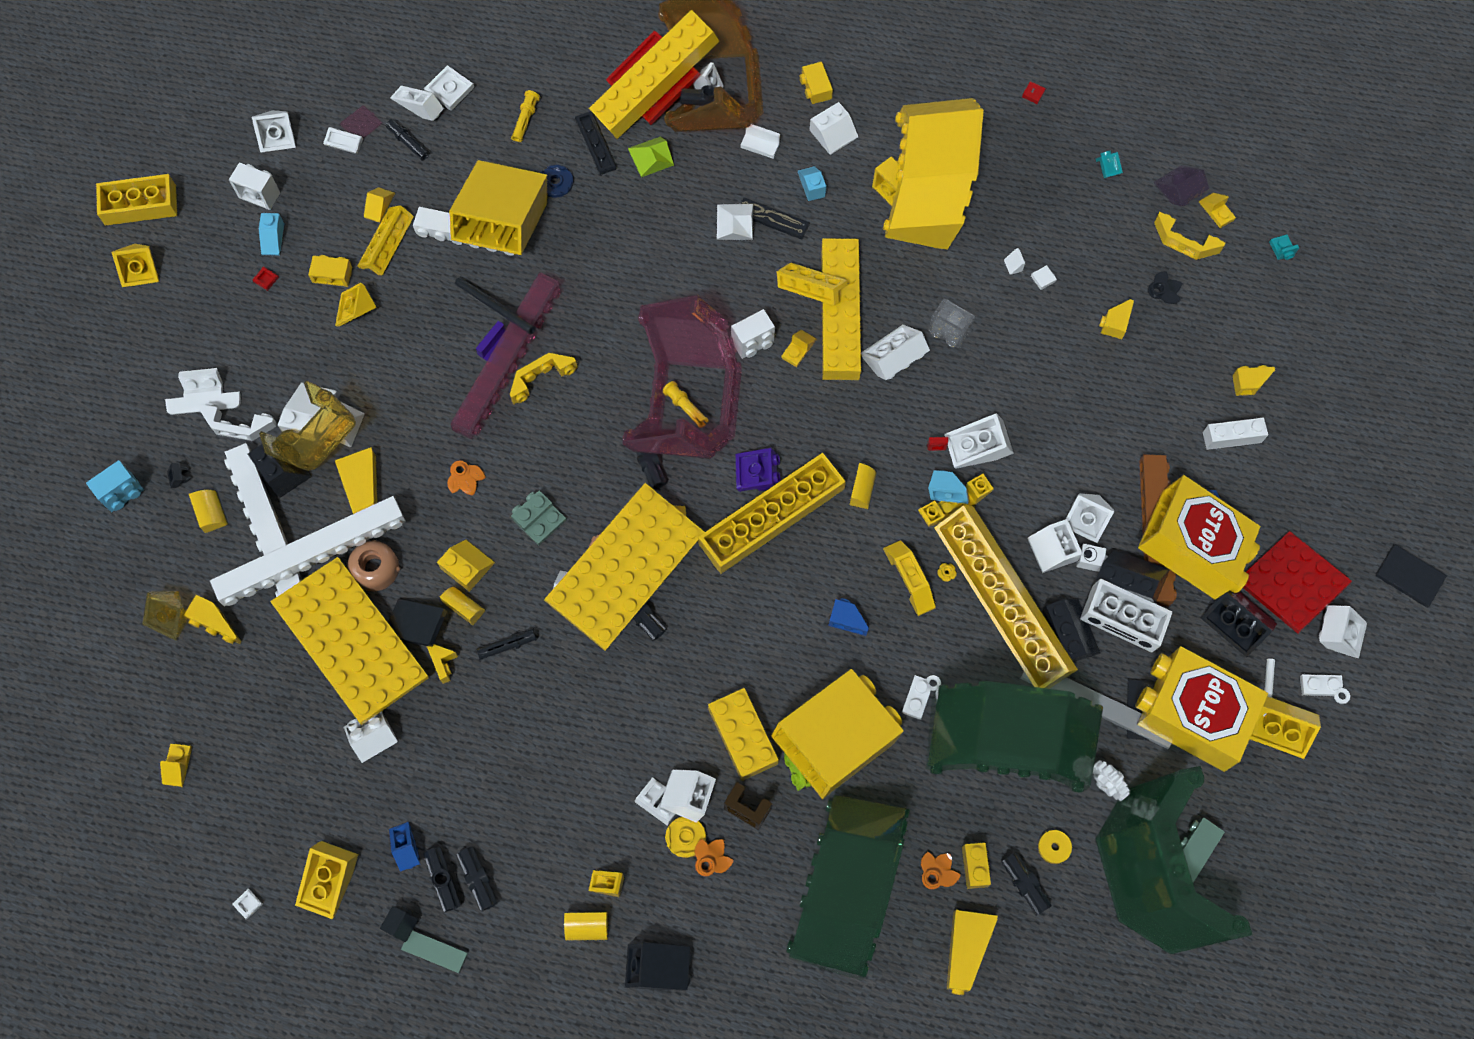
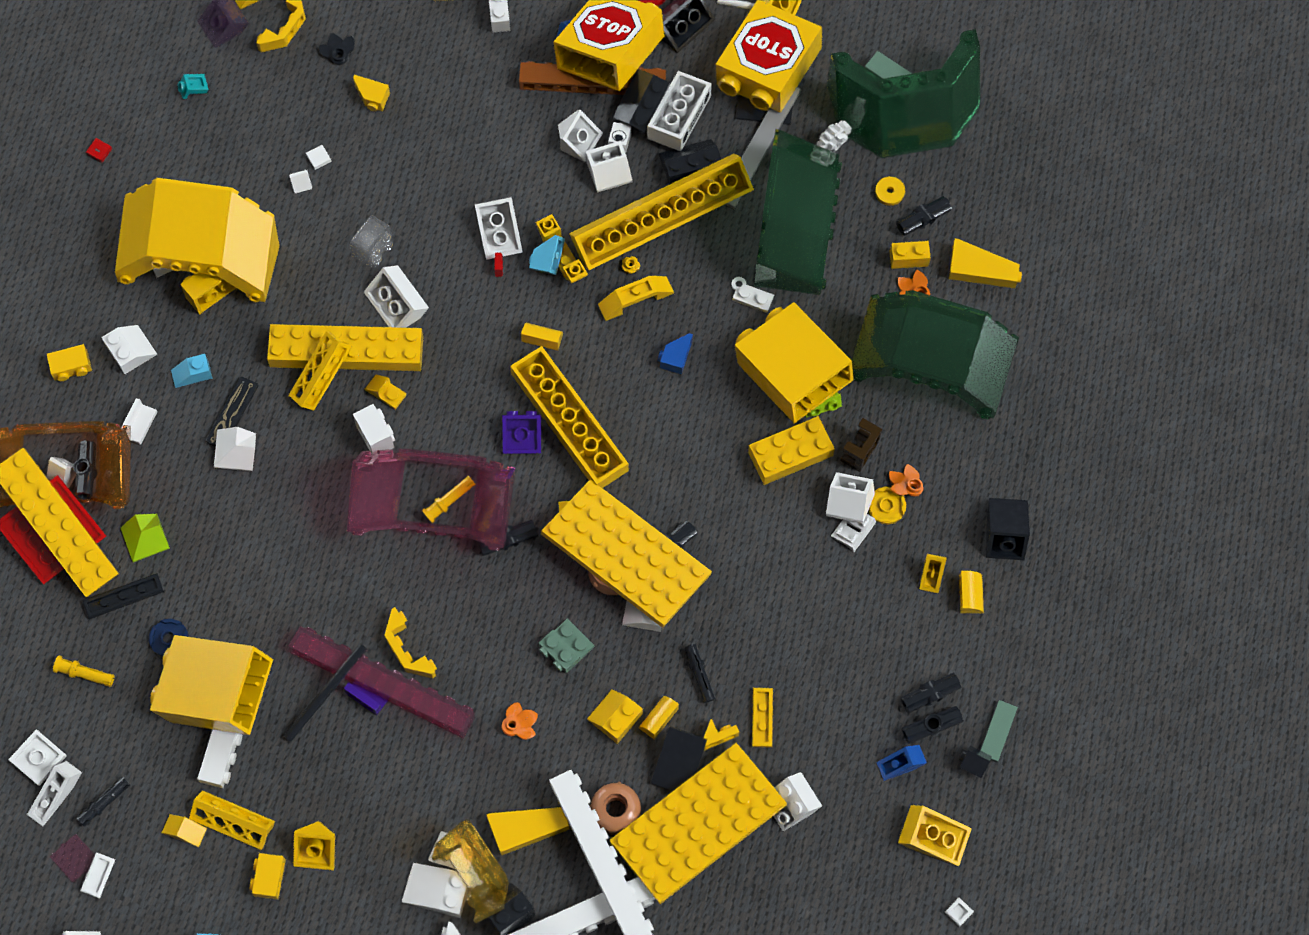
camera: 90 degrees left, 0 degrees up
none -> yellow tile [752,688,773,748]

